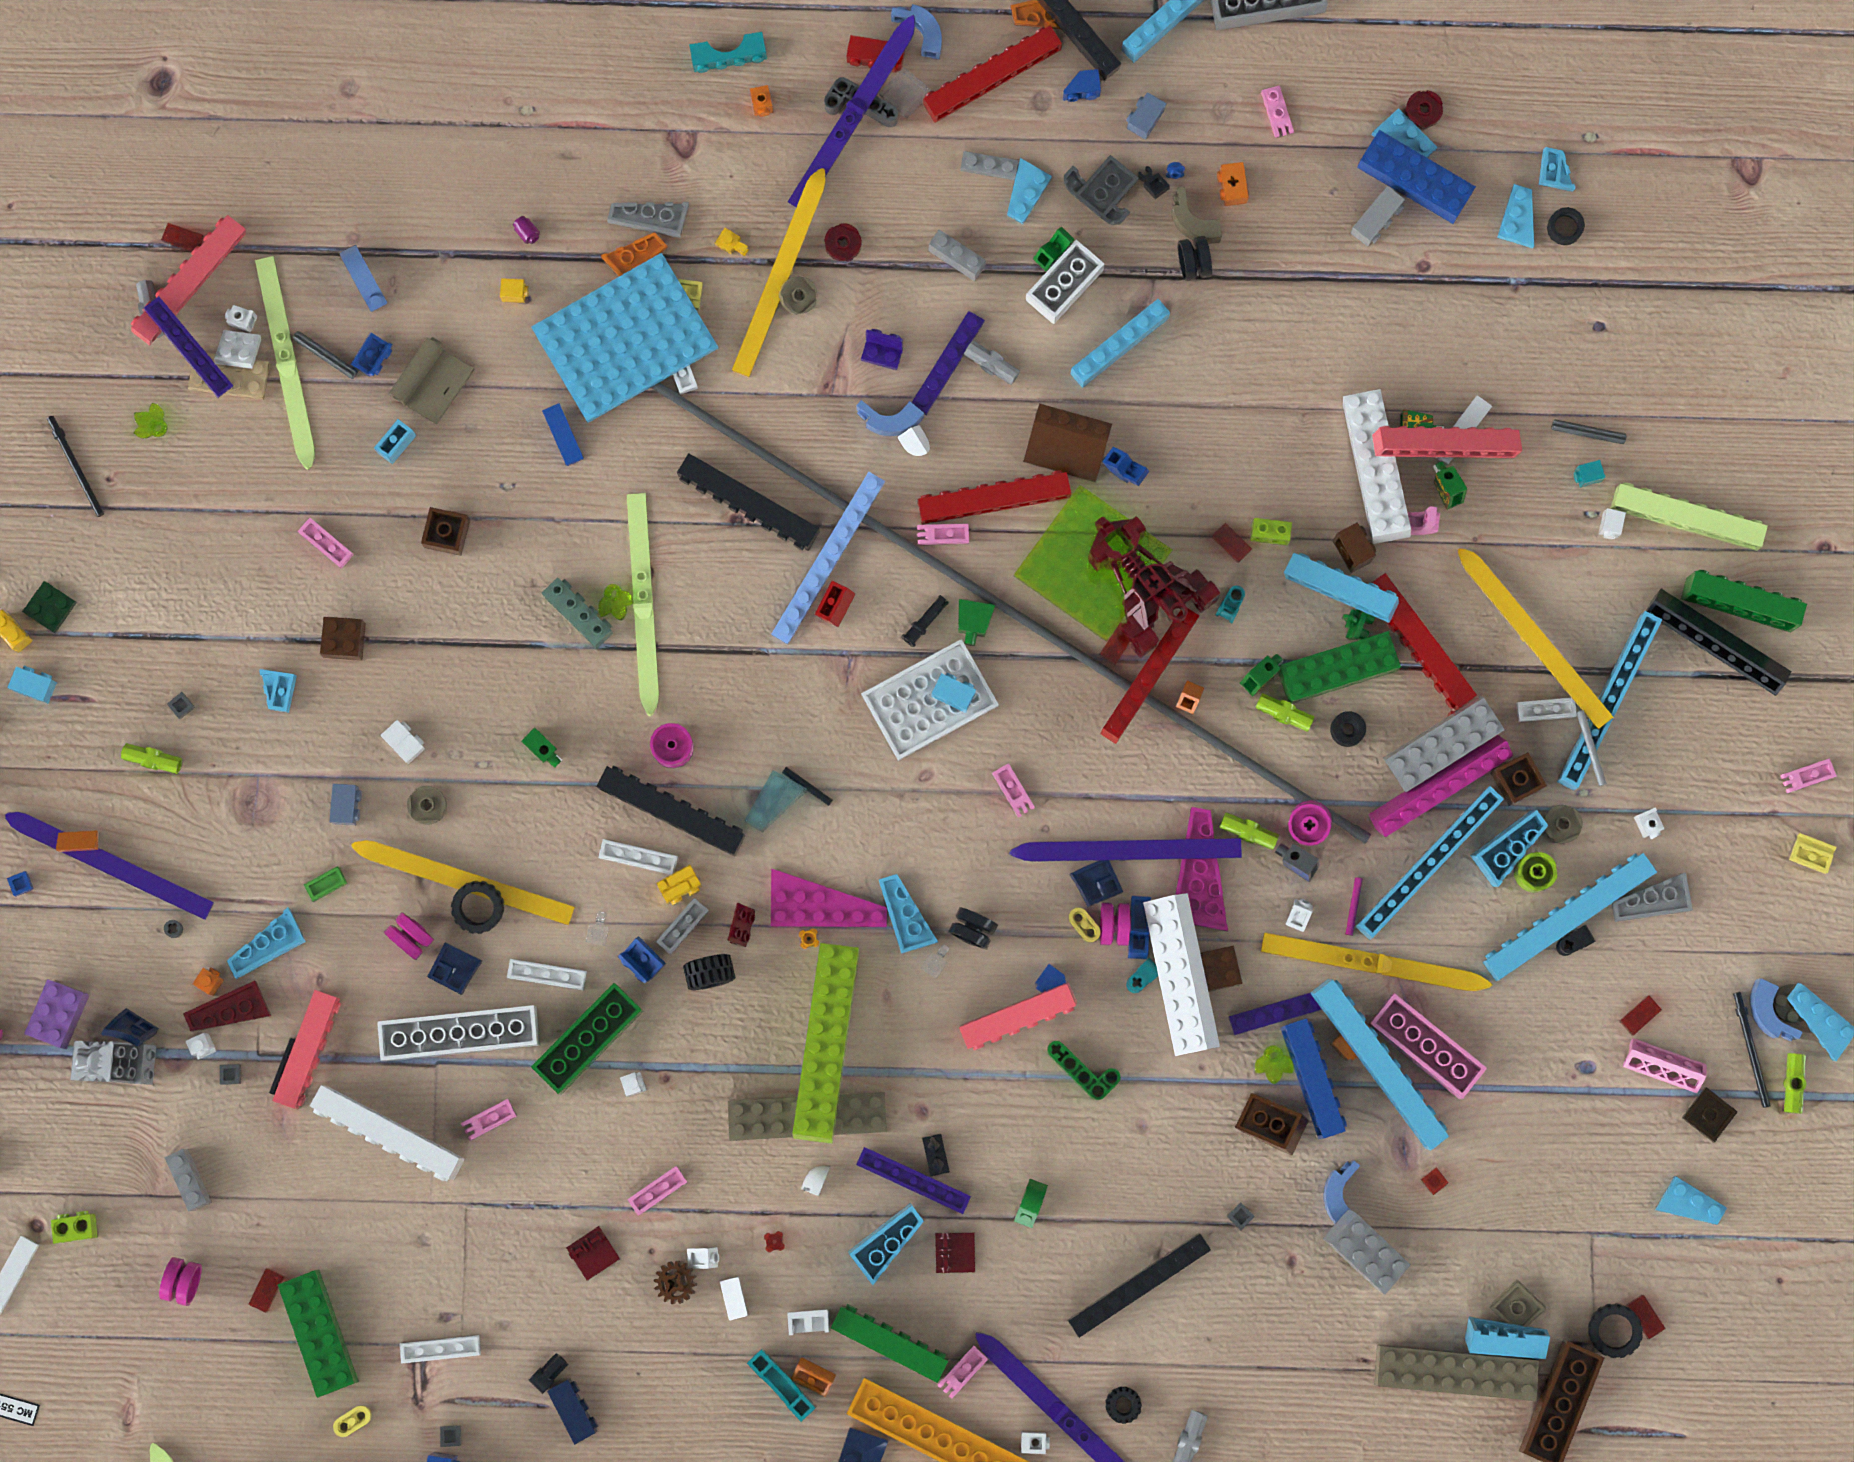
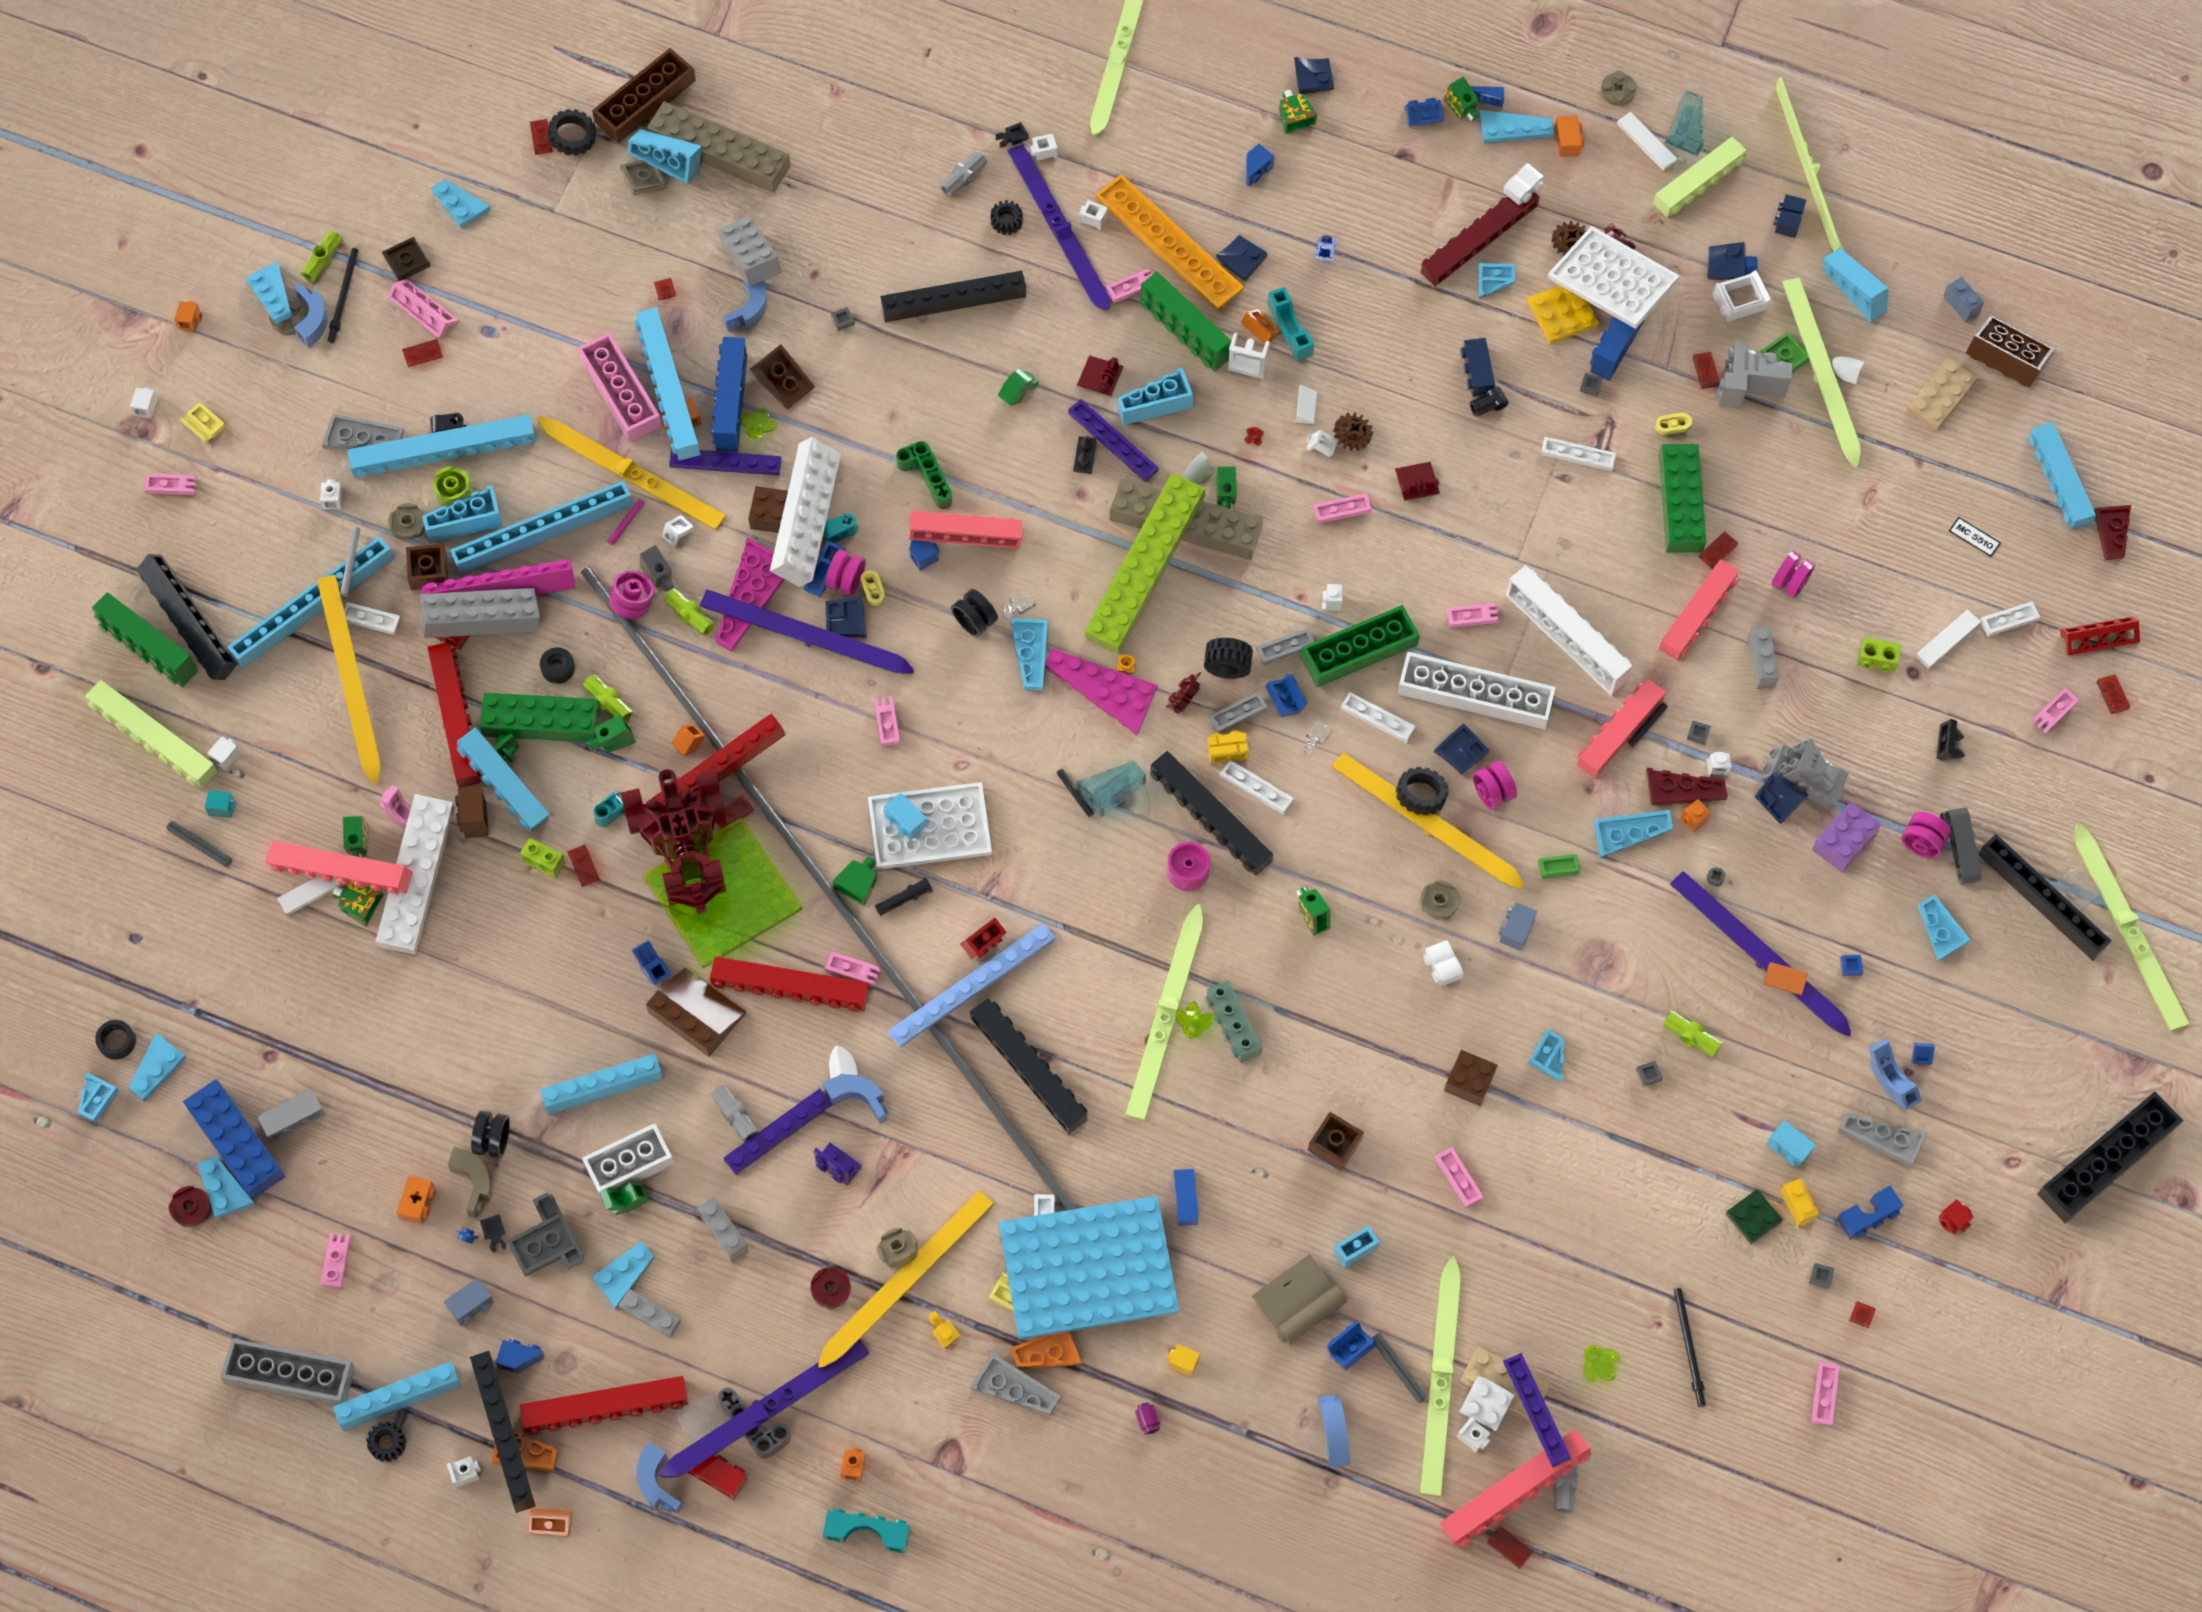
camera: 160 degrees left, 15 degrees down
none -> green torso [1216,466,1237,510]
none -> light grey plate [1256,628,1315,665]
none -> coral brick [1659,559,1739,661]

